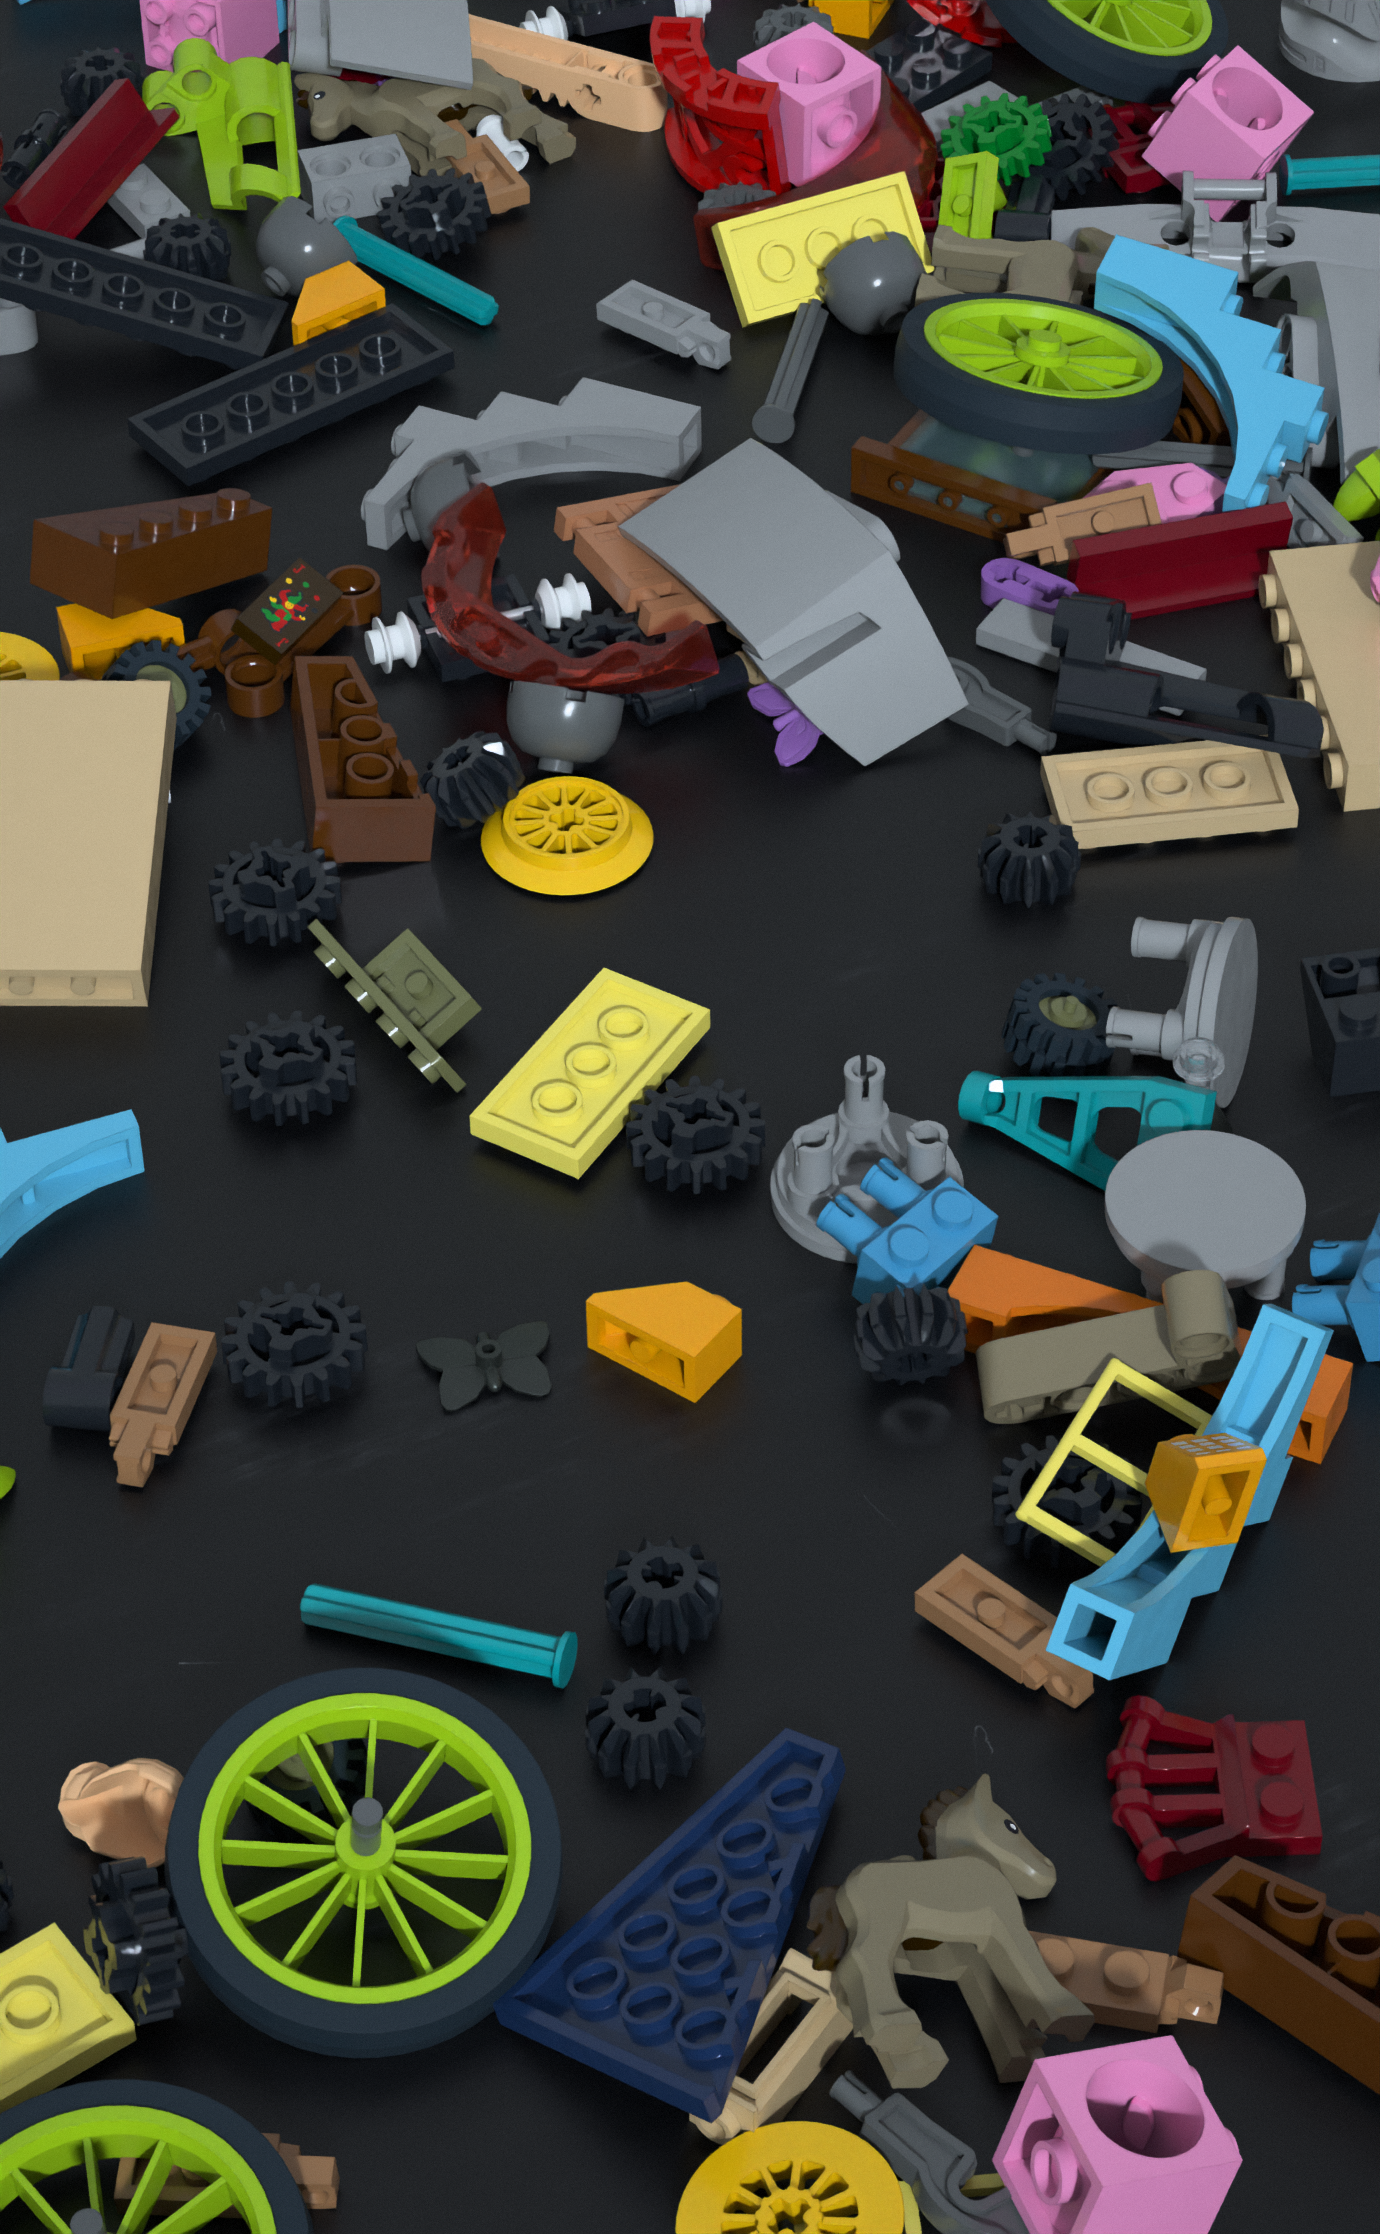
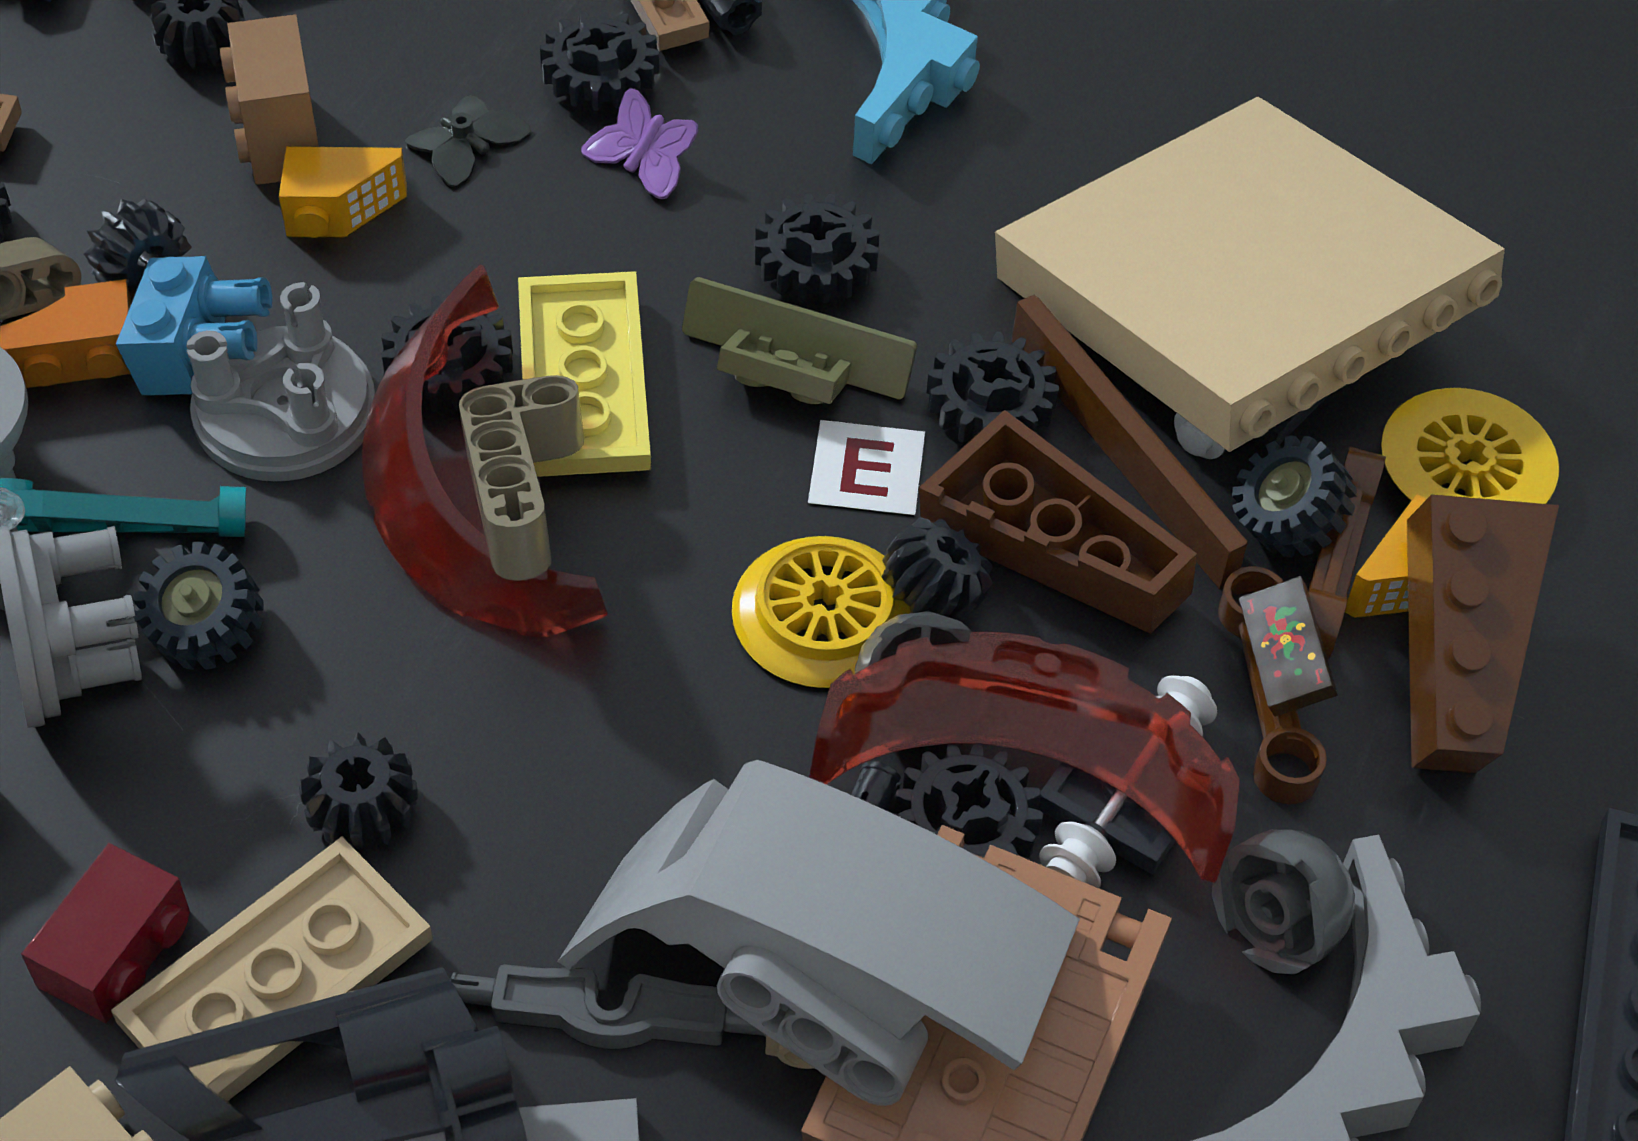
camera: 140 degrees right, 10 degrees up
none -> dark red brick [21,843,190,1024]
none -> medium nougat brick [220,14,319,185]
none -> clear red windscreen [362,265,608,637]
none -> dark tan beam [459,375,584,580]
none -> medium lavender piece [581,89,698,199]
none -> white sticker [808,420,925,515]
none -> reddish brown tile [1012,294,1248,589]

